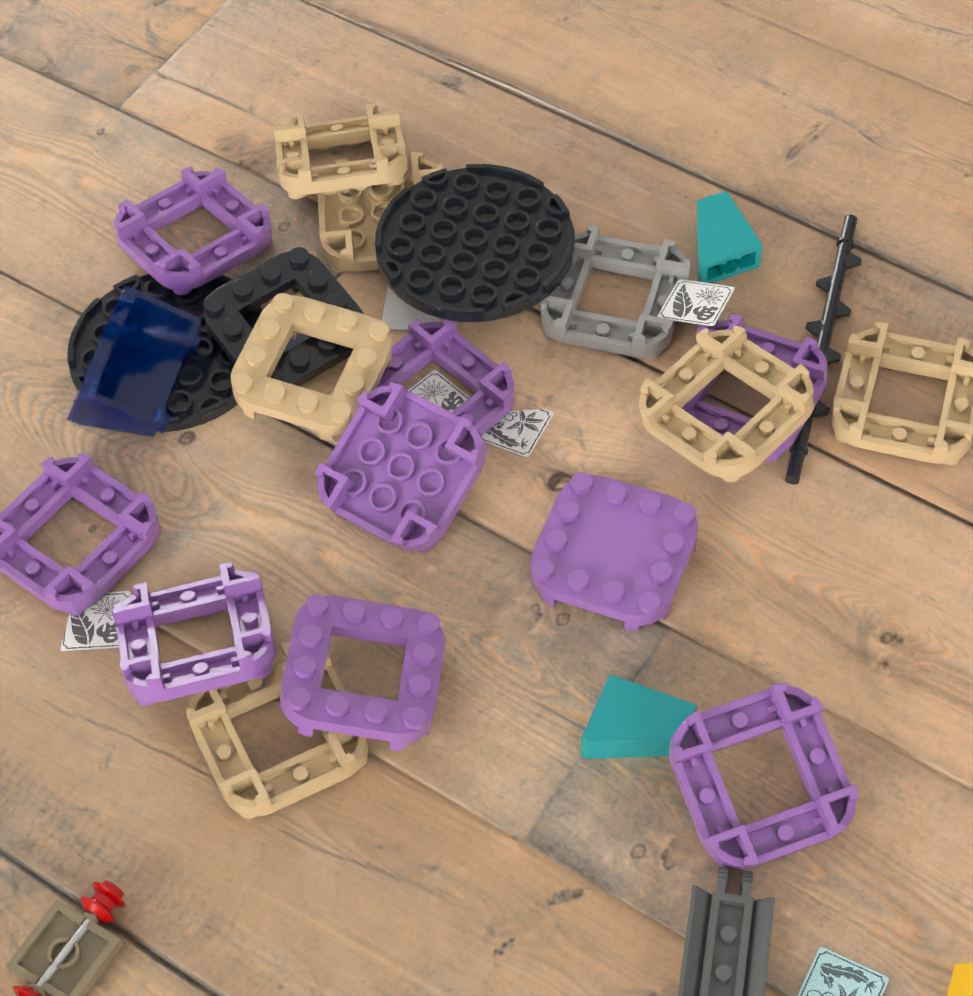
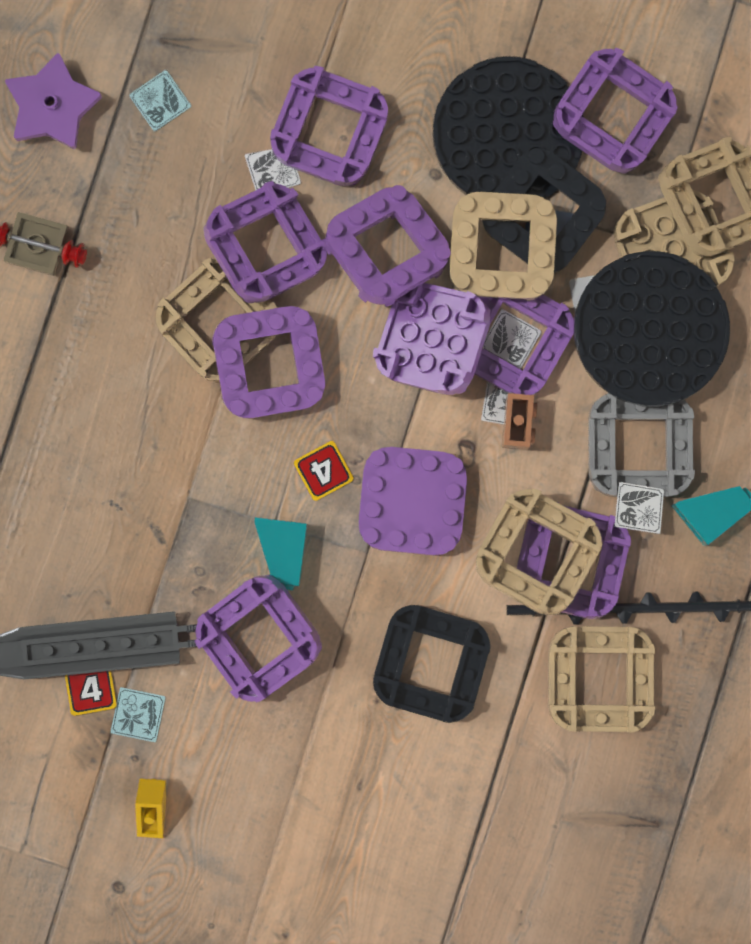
camera: 70 degrees right, 30 degrees up
clear blue windscreen [66,285,202,437] -> none
none -> sticker [294,441,354,501]
none -> medium lavender plate [325,185,451,307]
none -> black plate [373,605,491,723]
none -> nougat brick [502,393,538,450]

